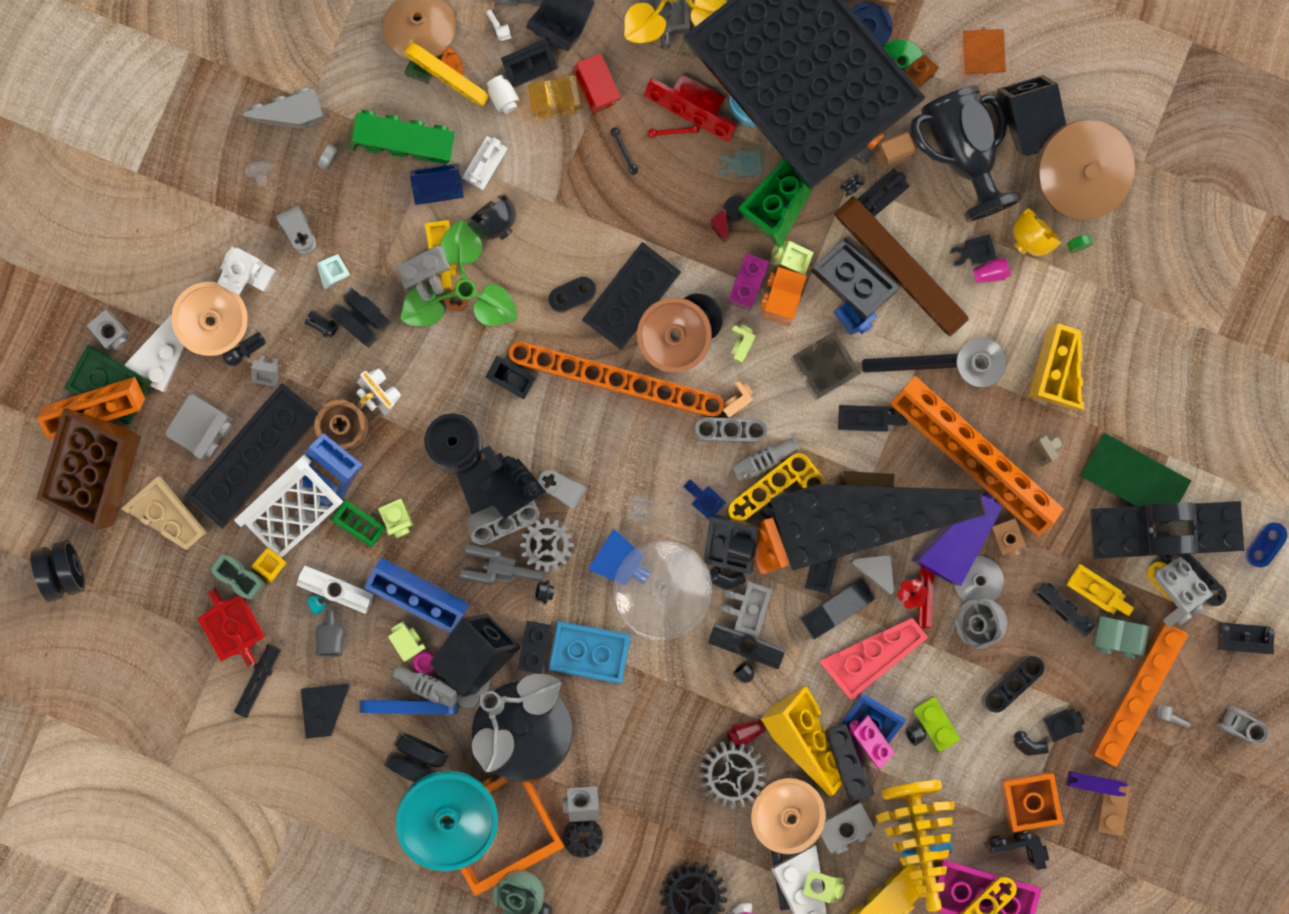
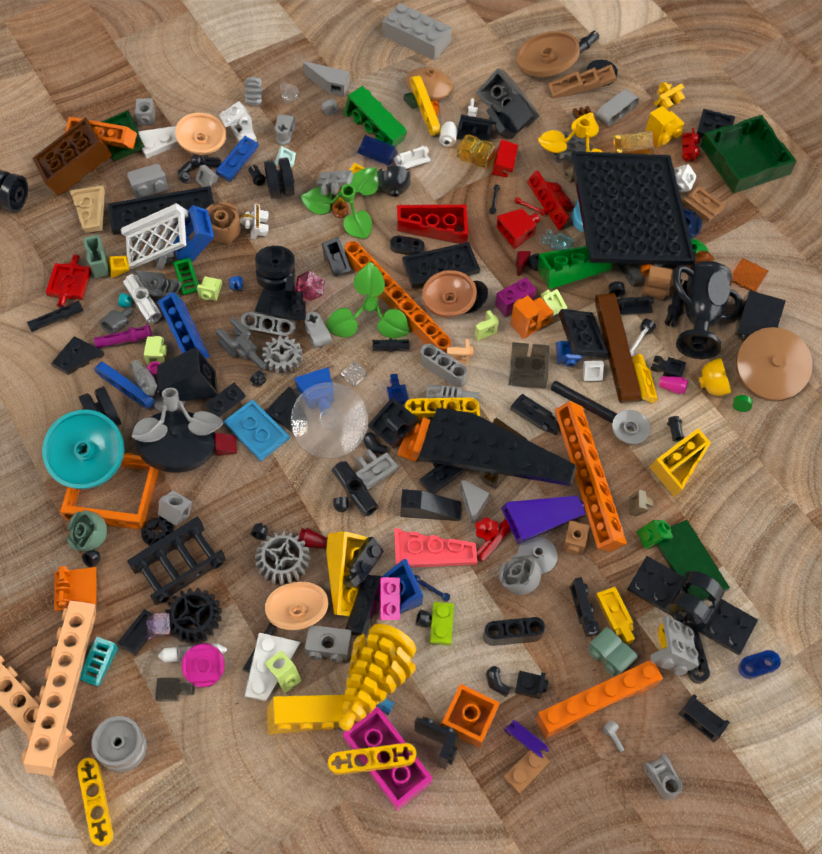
camera: 35 degrees right, 25 degrees down
none -> magenta pin [94,323,153,349]
none -> black fence [127,516,226,606]
none -> dark grey hinge [134,270,182,297]
none -> black arm [177,161,193,183]
none -> dark red slope [215,433,237,456]
none -> blue tile [216,136,259,182]
none -> blue hinge [229,276,243,291]
none -> light grey gear [245,77,262,106]
none -> black hinge [250,522,268,540]
none -> black wing [266,386,308,435]
none -> clear pink brick [295,270,325,301]
none -> bright green plant [326,262,410,338]
none -> black hinge [343,537,384,588]
none -> black pin [372,338,409,352]
none -> red wedge [397,204,468,244]
none -> dark blue hinge [414,575,450,602]
none -> red torso [496,208,540,249]
none -> white tile [583,361,604,381]
none -> hinge [630,318,656,356]
none -> yellow hinge [632,353,658,404]
none -> green bracket [636,520,673,549]
none -> black pin [665,279,687,327]
none -> black pin [667,416,684,441]

